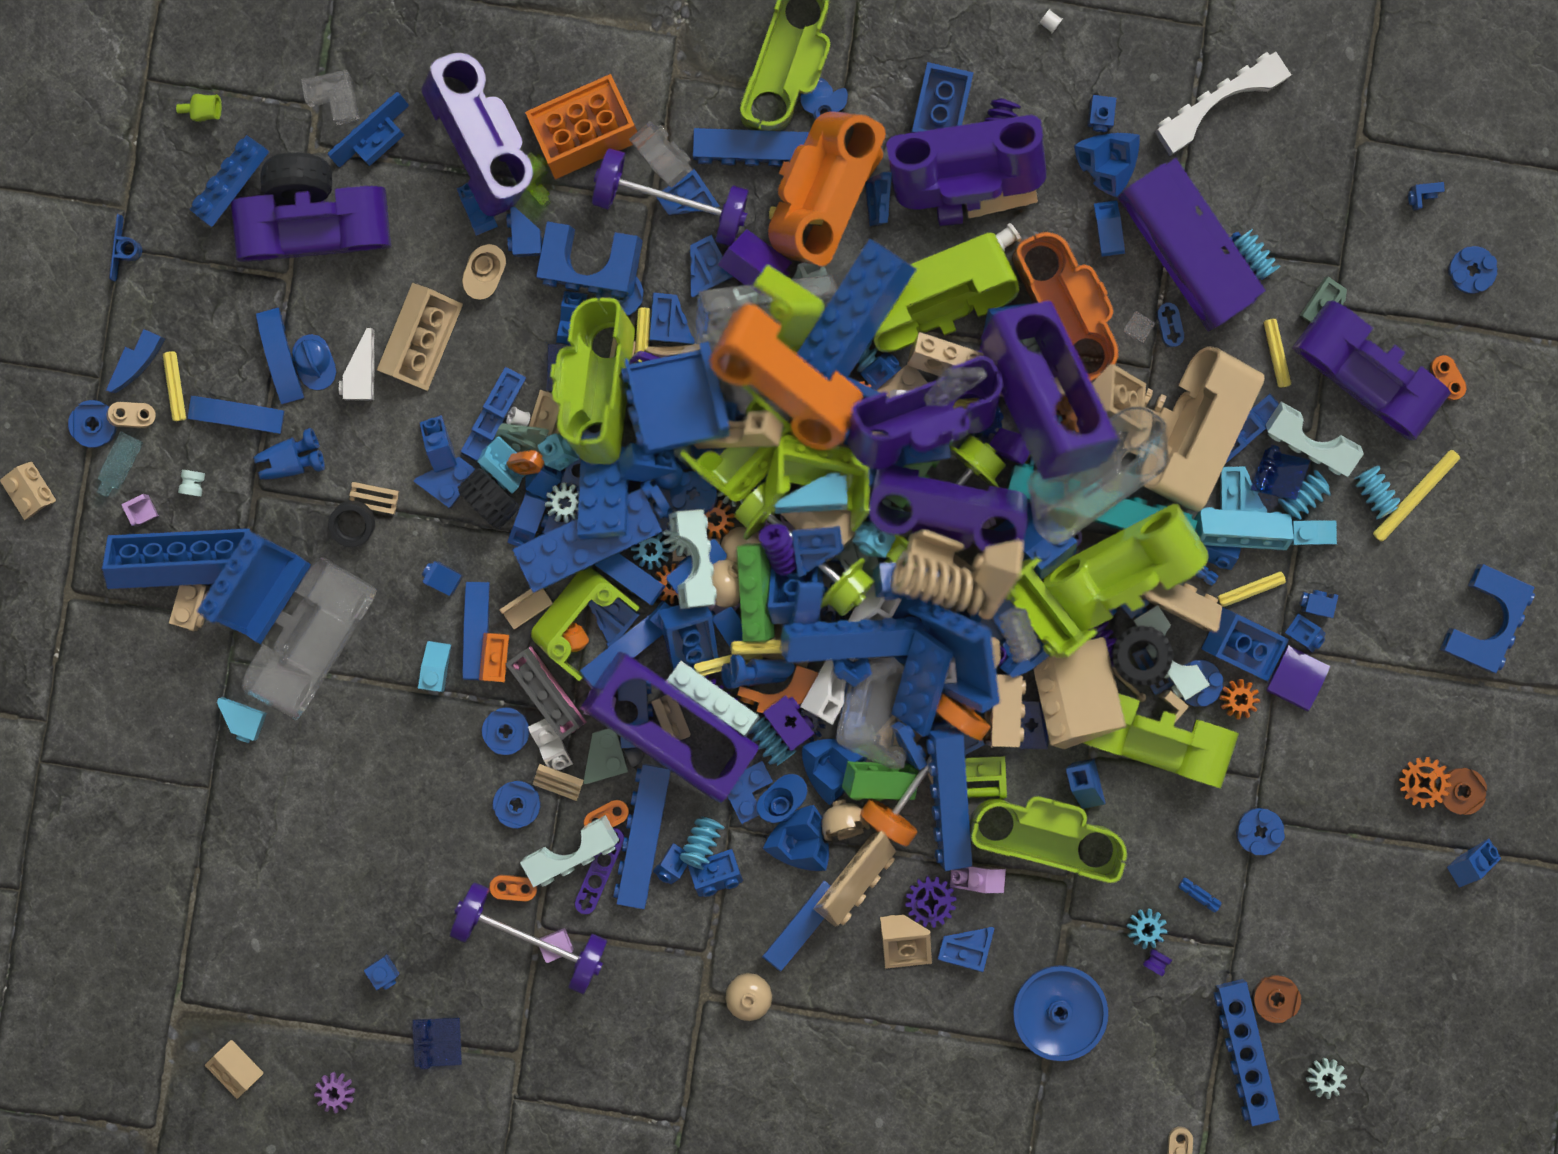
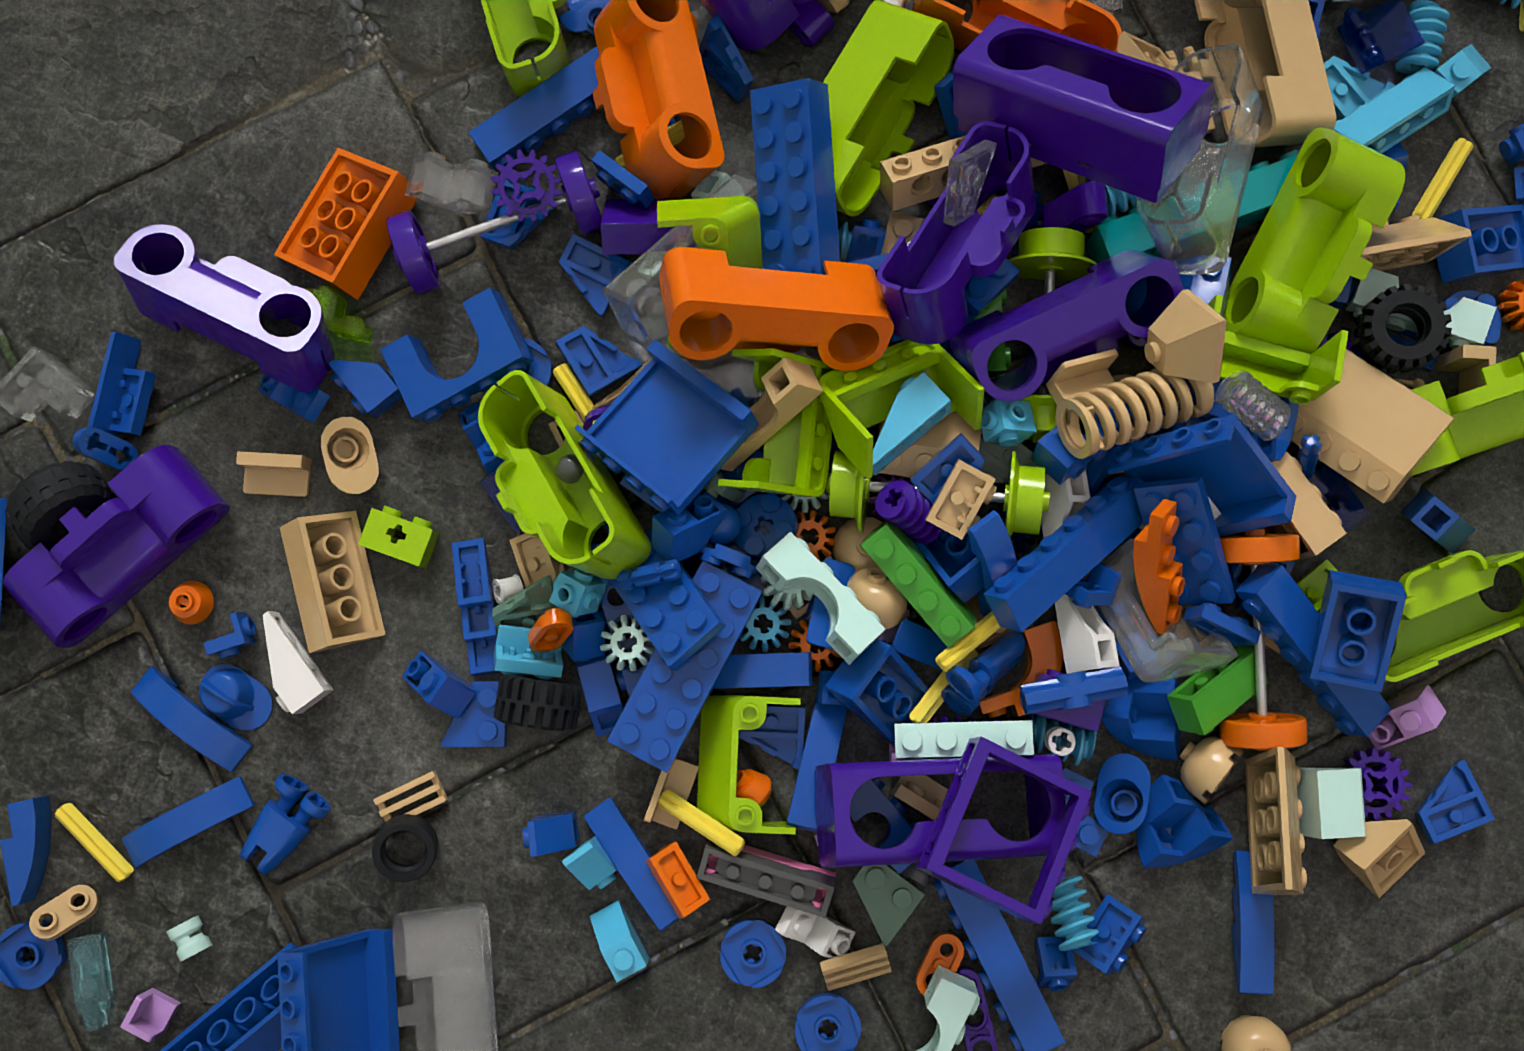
camera: 35 degrees left, 5 degrees down
none -> blue beam [72,427,138,470]
none -> orange cone [169,580,214,625]
none -> blue bracket [203,612,256,659]
none -> tan panel [236,451,312,497]
none -> lime brick [358,505,440,569]
none -> dark purple gear [491,149,562,222]
none -> dark grey hinge [555,454,584,484]
none -> medium azure slope [562,836,617,890]
none -> blue wing [591,150,655,209]
none -> blue axle [617,559,682,591]
none -> light yellow axle [658,790,745,856]
none -> dark purple window [916,736,1092,924]
none -> tan bracket [925,459,997,539]
none -> blue piece [1019,666,1128,714]
none -> white axle [1044,726,1076,756]
none -> orange slope [1133,499,1185,635]
none -> blue axle [1297,434,1322,479]
none -> light aqua slope [1297,768,1366,839]
none -> blue slope [1309,570,1407,692]

